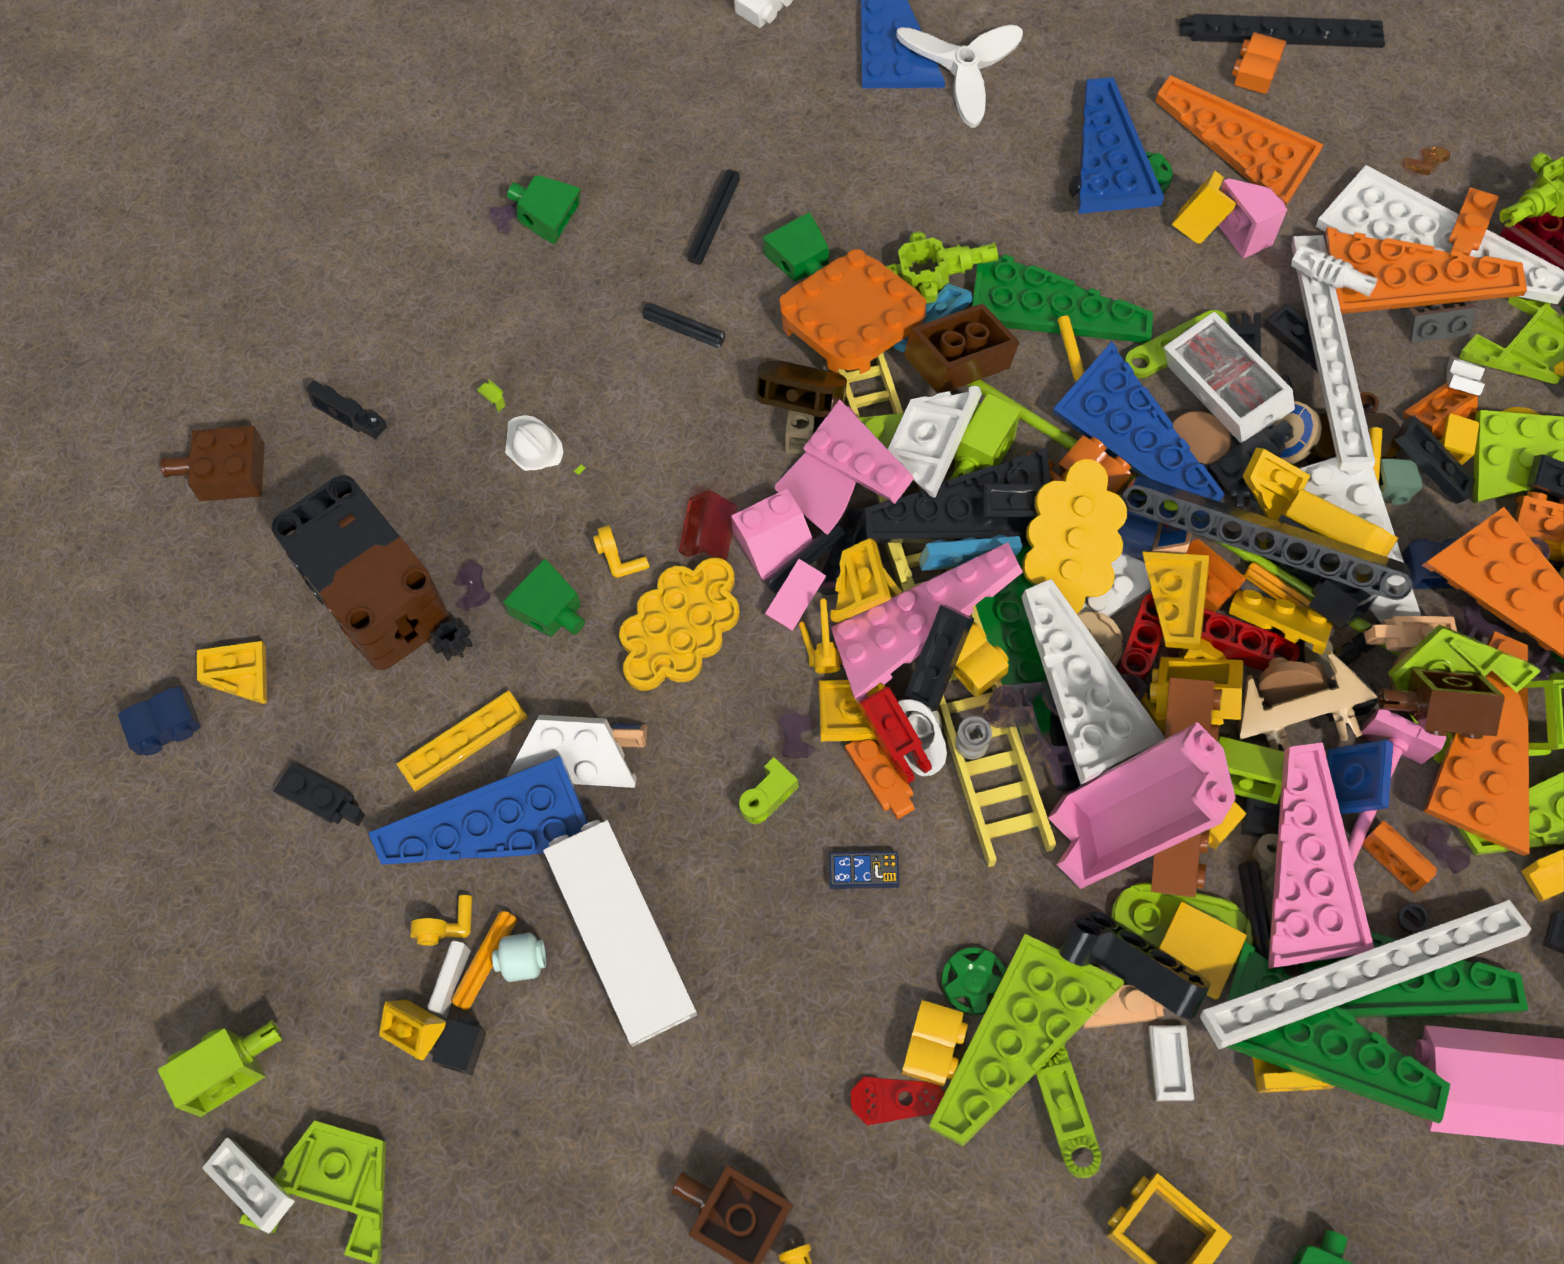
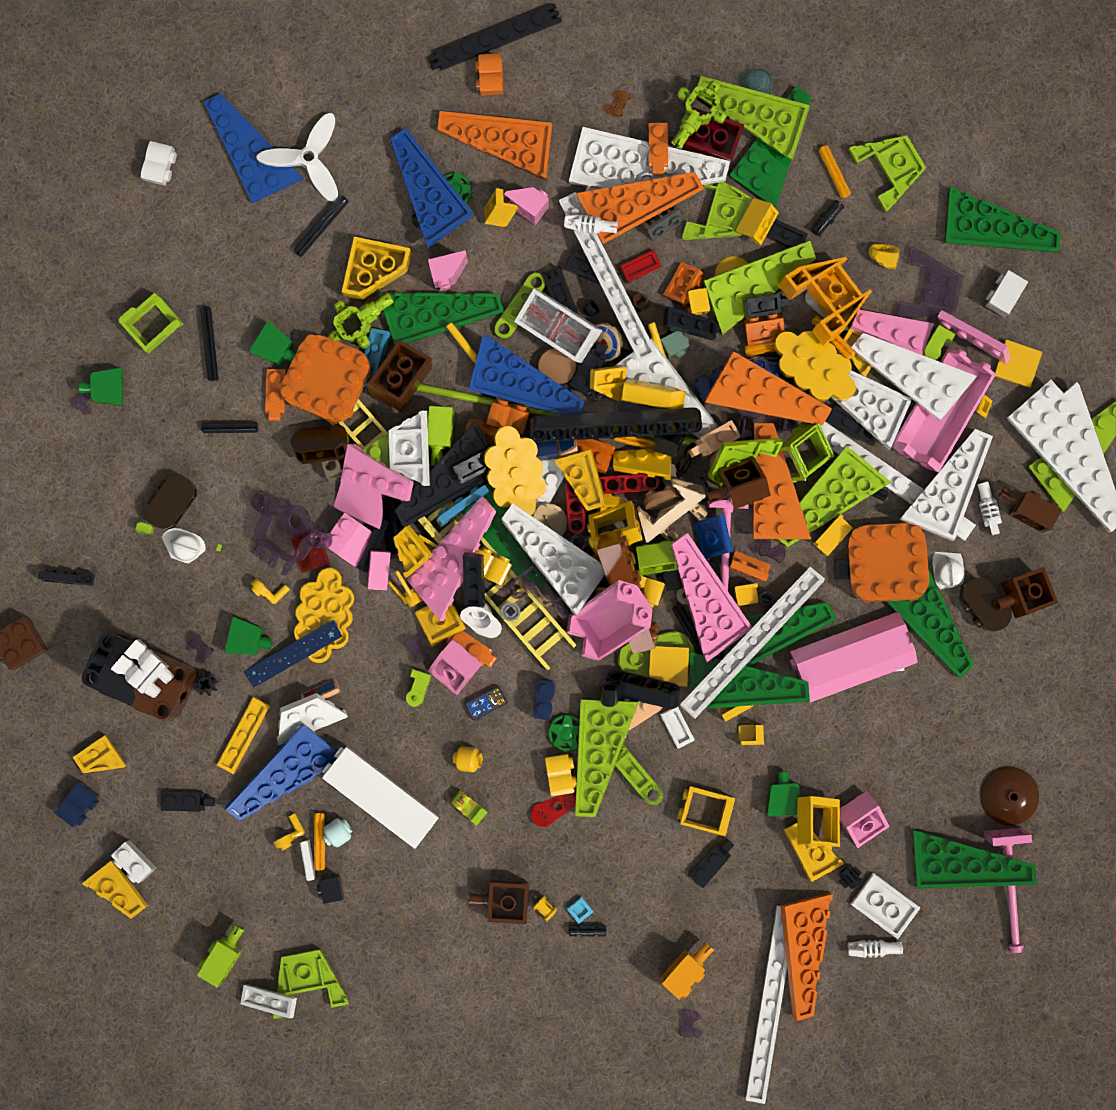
camera: 30 degrees left, 20 degrees up
yellow slope [379,1000,446,1060] -> none
red hinge [857,686,932,784] -> none
white slope [1446,357,1485,396] -> none
none -> yellow wing [82,859,148,918]
none -> white hips [111,639,174,698]
none -> white brick [111,840,156,884]
none -> lime piece [119,293,184,354]
none -> dark brown brick [146,475,197,530]
none -> dark blue sticker [244,620,342,688]
none -> clear purple piece [251,493,333,576]
none -> orange hinge [265,369,287,421]
none -> black axle [293,195,348,257]
none -> yellow brick [342,237,412,300]
none -> bright pink slope [428,251,468,291]
none -> bright pink slope [428,640,482,695]
none -> lime leg [450,790,488,826]
none -> yellow head [453,746,483,772]
none -> dark blue brick [533,680,555,720]
none -> red tile [619,249,662,283]
none -> yellow panel [733,583,759,606]
none -> yellow panel [738,725,764,745]

